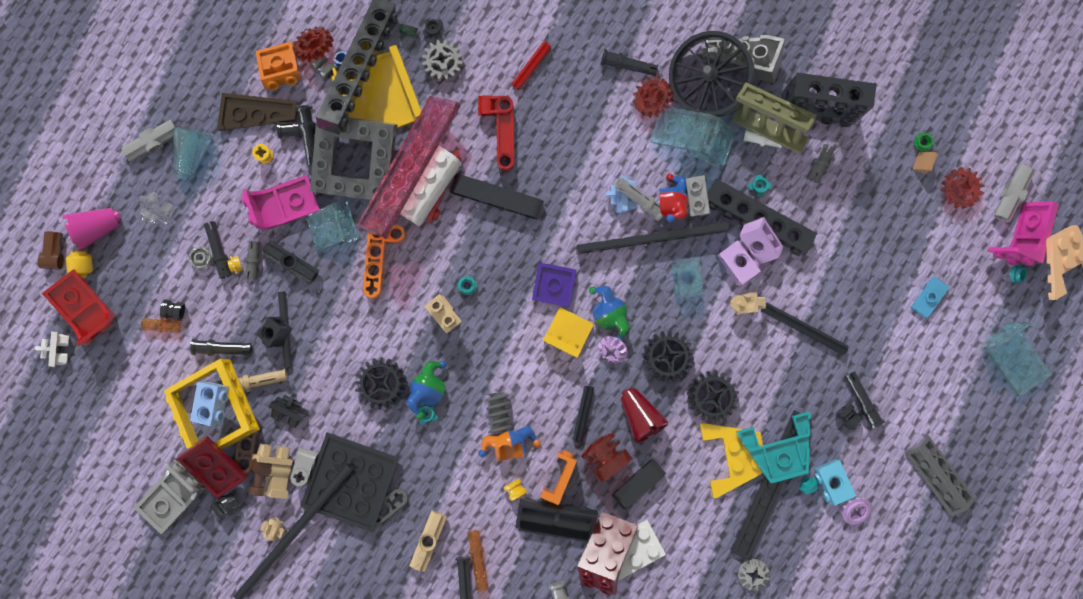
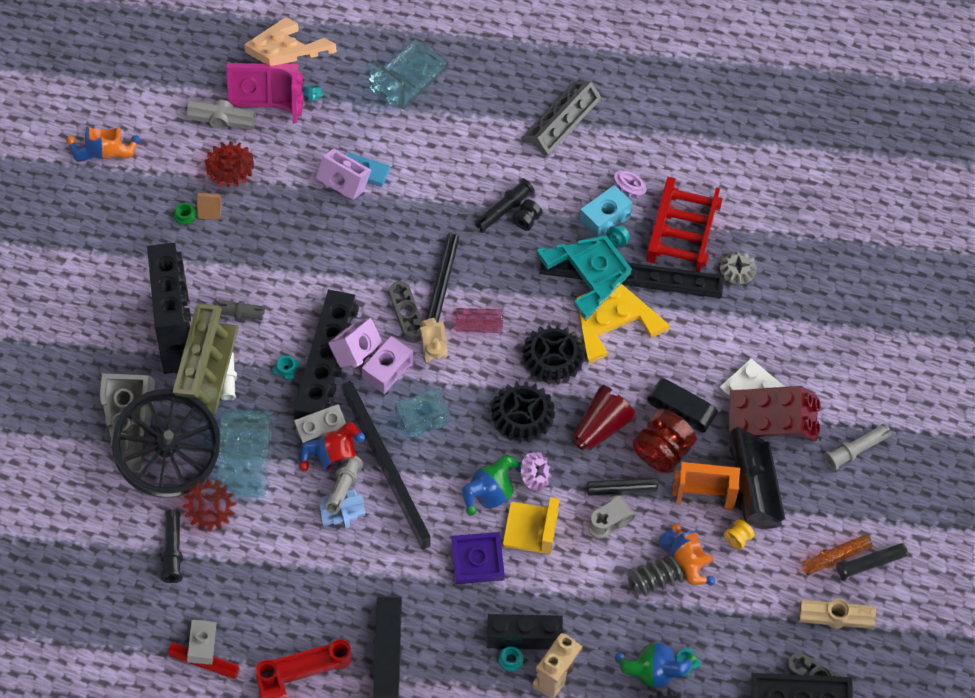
camera: 110 degrees left, 25 degrees down
none -> piece [66,127,141,162]
none -> light grey plate [187,620,217,665]
none -> lavender brick [316,149,371,200]
none -> dark grey beam [389,281,422,342]
none -> clear pink panel [456,308,503,333]
none -> black brick [487,614,563,650]
none -> light grey piece [589,496,636,539]
none -> red fence [646,176,723,272]

